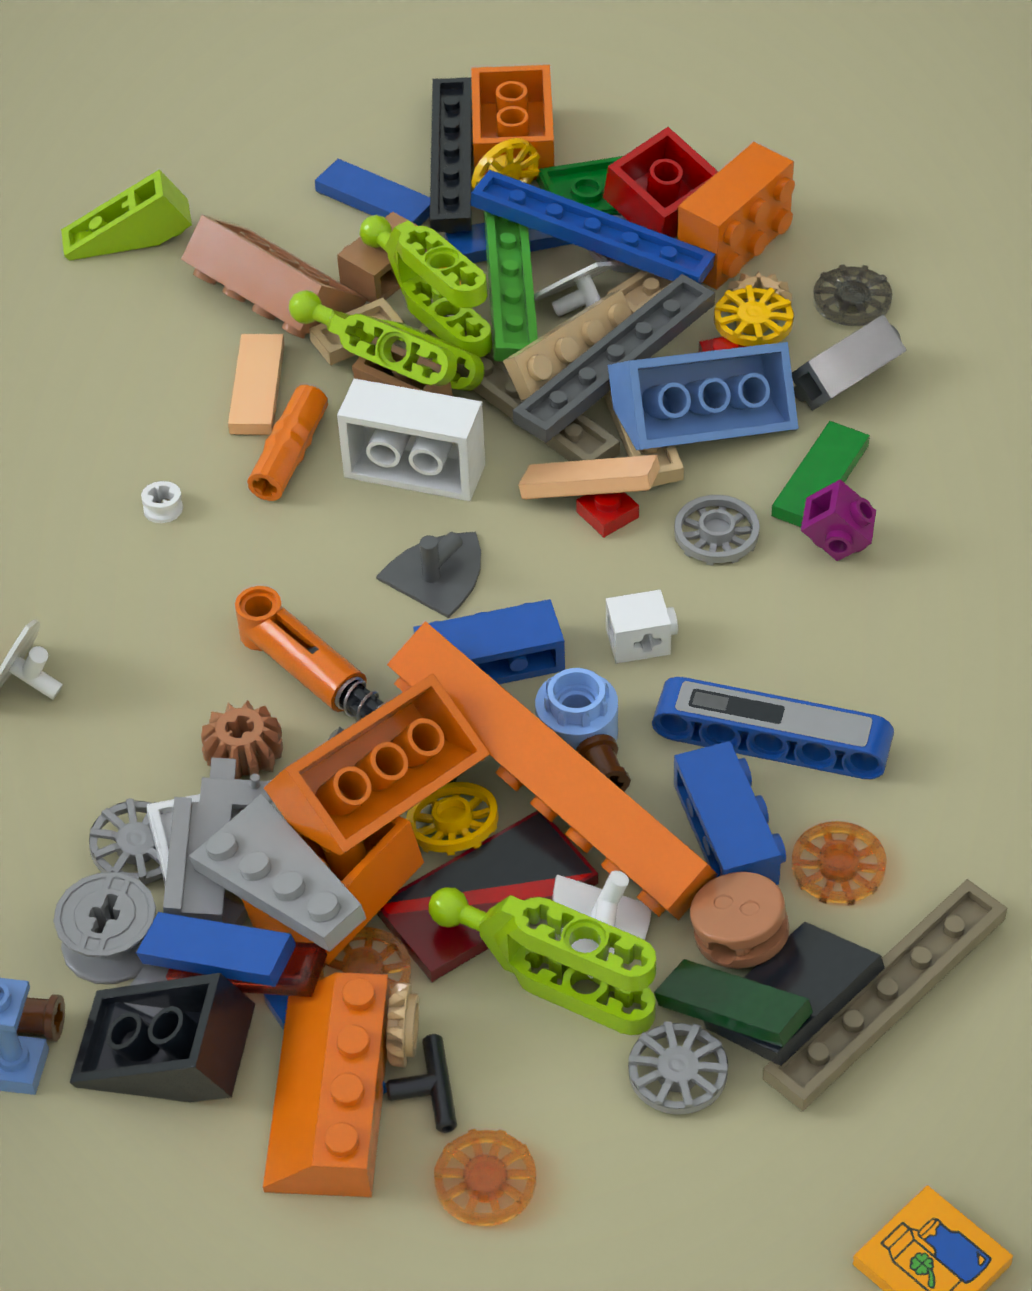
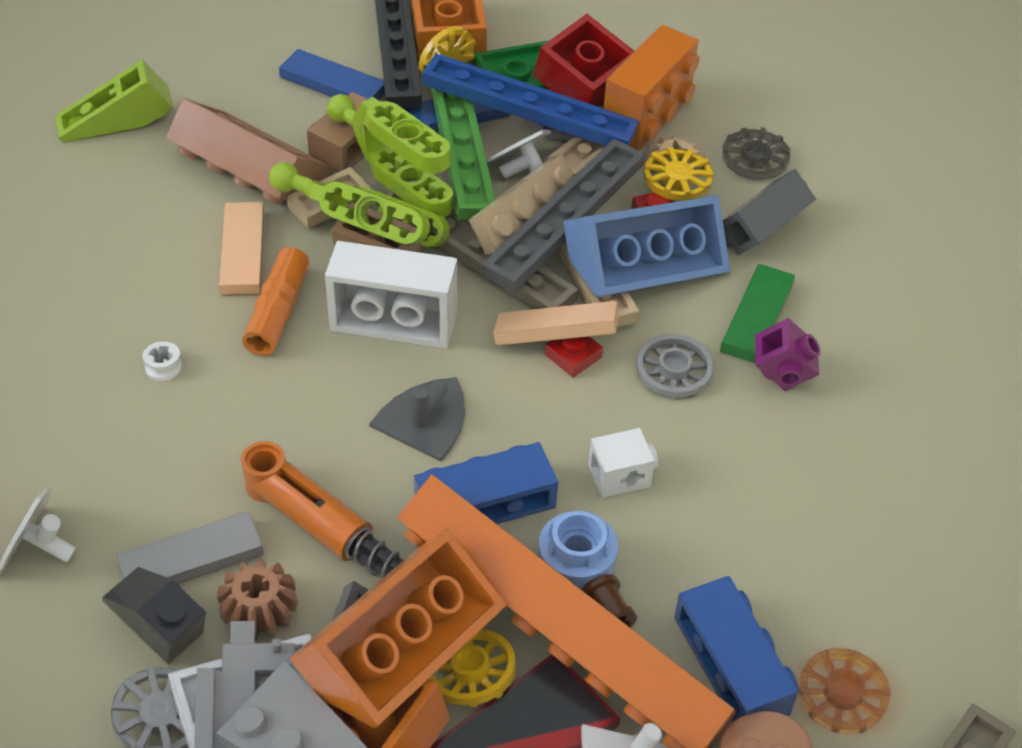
camera: 10 degrees left, 0 degrees up
blue beam [652,677,894,779] -> none
none -> black slope [102,567,206,664]
none -> light grey tile [116,511,264,583]

